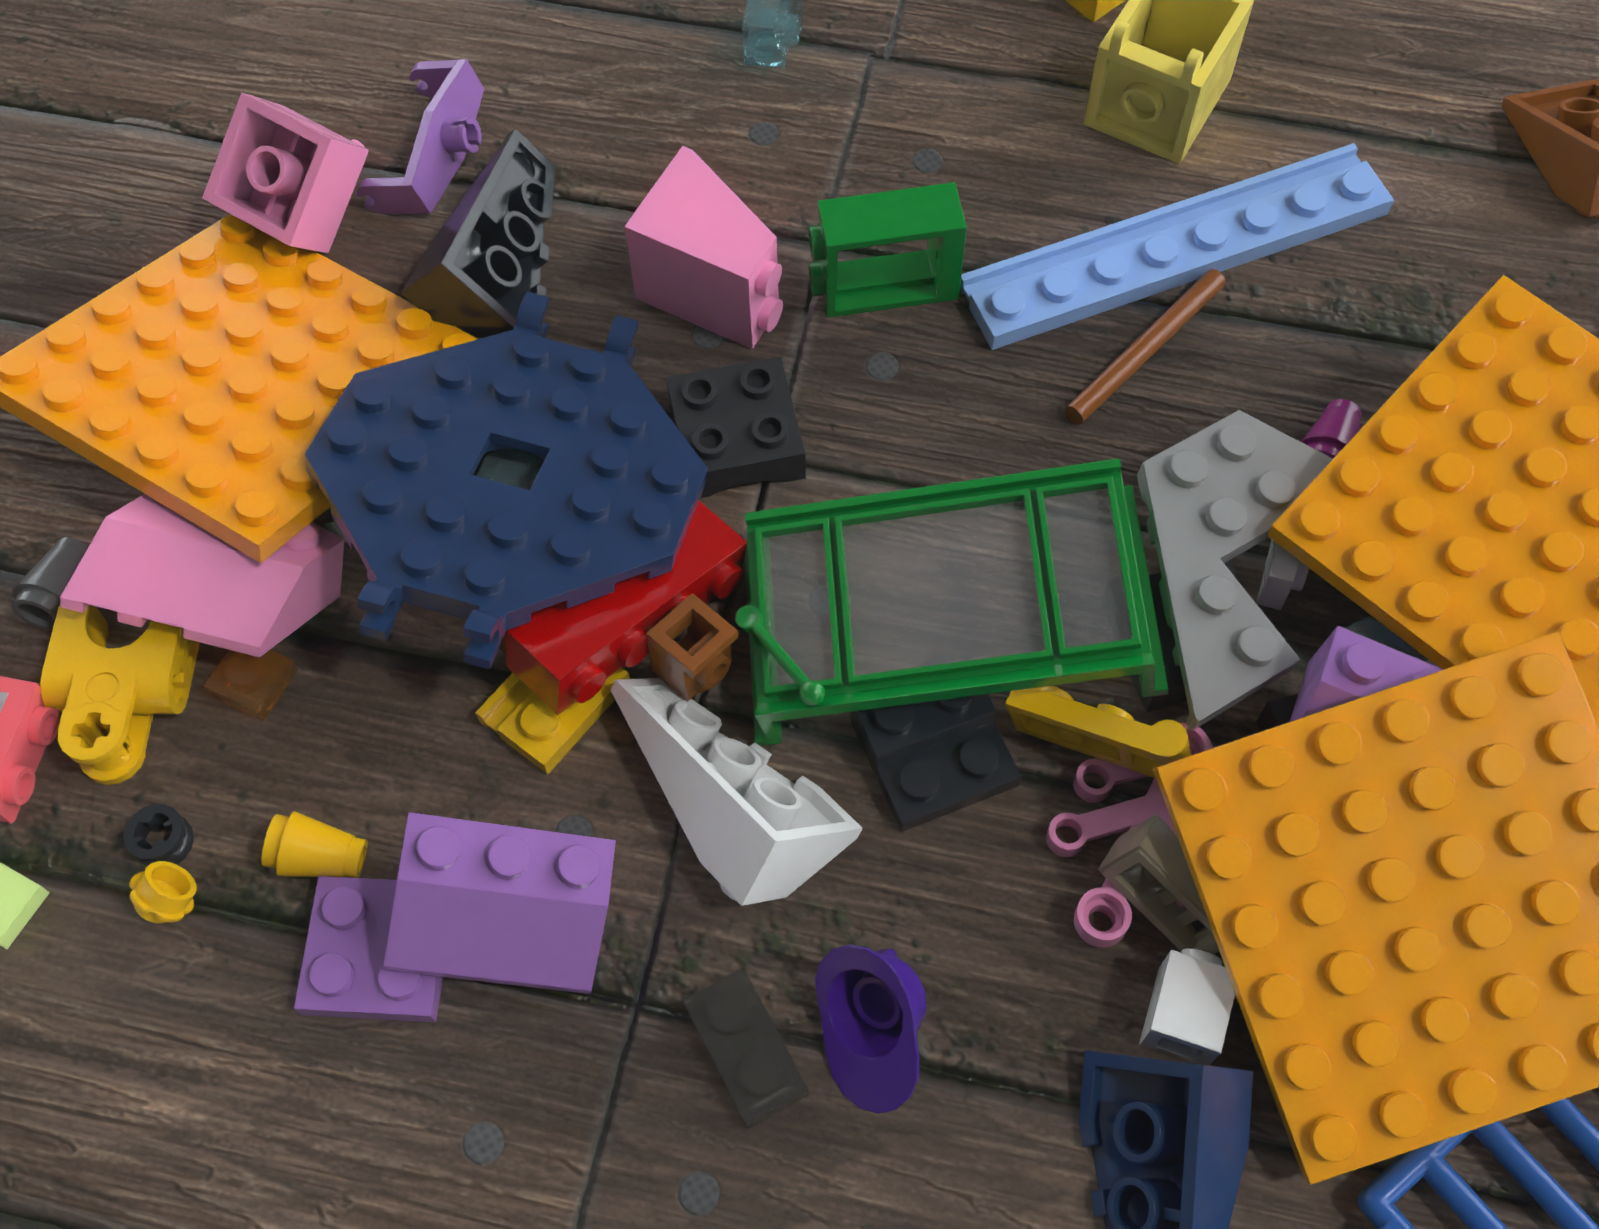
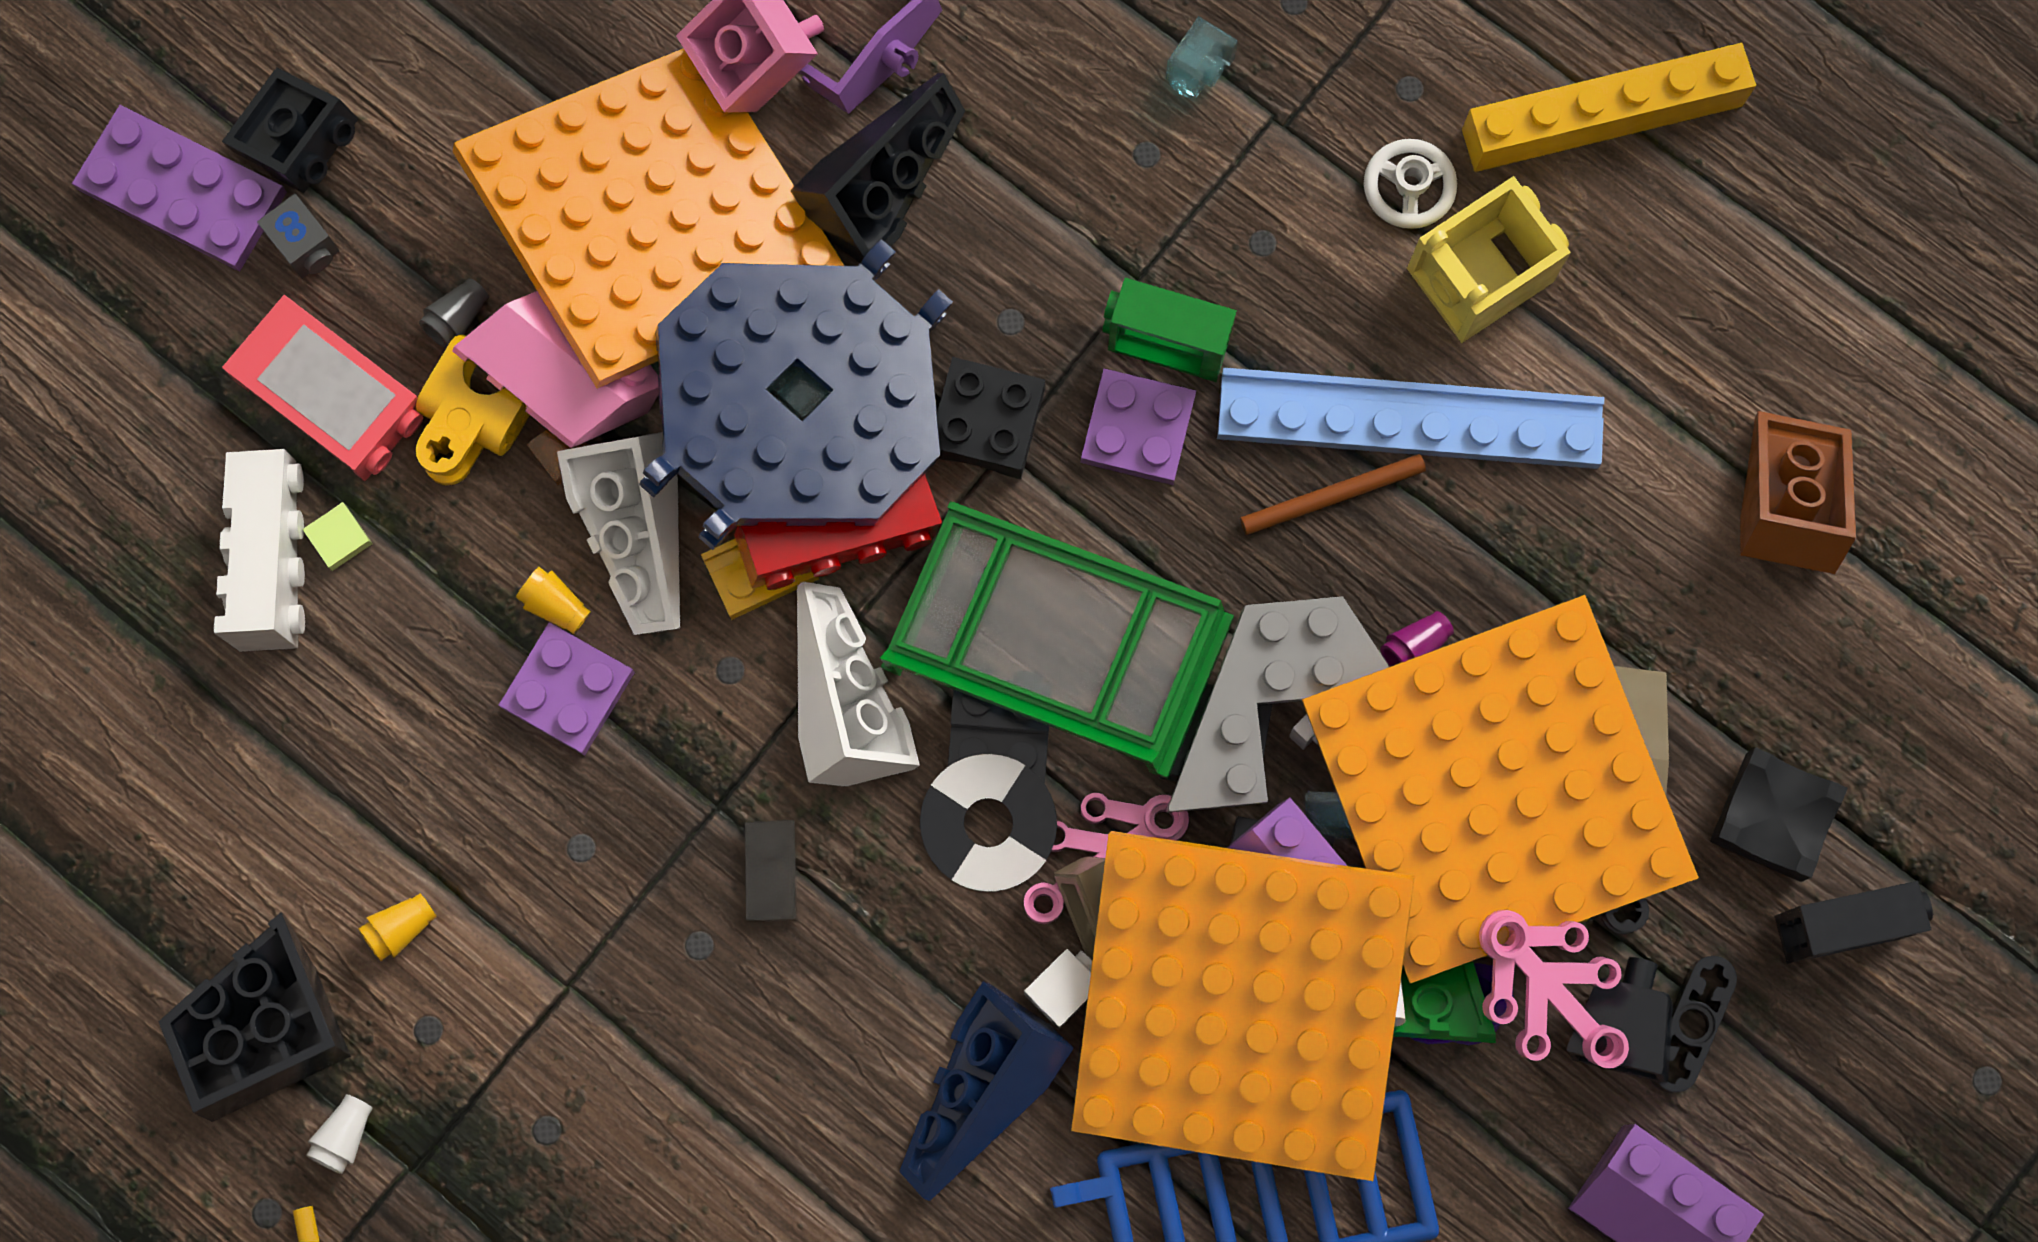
camera: 25 degrees right, 15 degrees up
black bush [124,804,194,866] -> none
yellow plate [129,861,197,923] -> none
medium lavender slope [383,812,616,994] -> none
bright pink slope [624,146,783,349] -> none
dark orange brick [646,593,739,702] -> none
green hinge [735,605,825,706] -> none
dark purple piece [815,944,927,1114] -> none
yellow plate [1005,686,1192,778] -> none
none -> white wedge [557,432,680,635]
none -> sticker [920,754,1057,891]
none -> medium lavender plate [1081,369,1196,485]
none -> white piece [1364,139,1457,229]

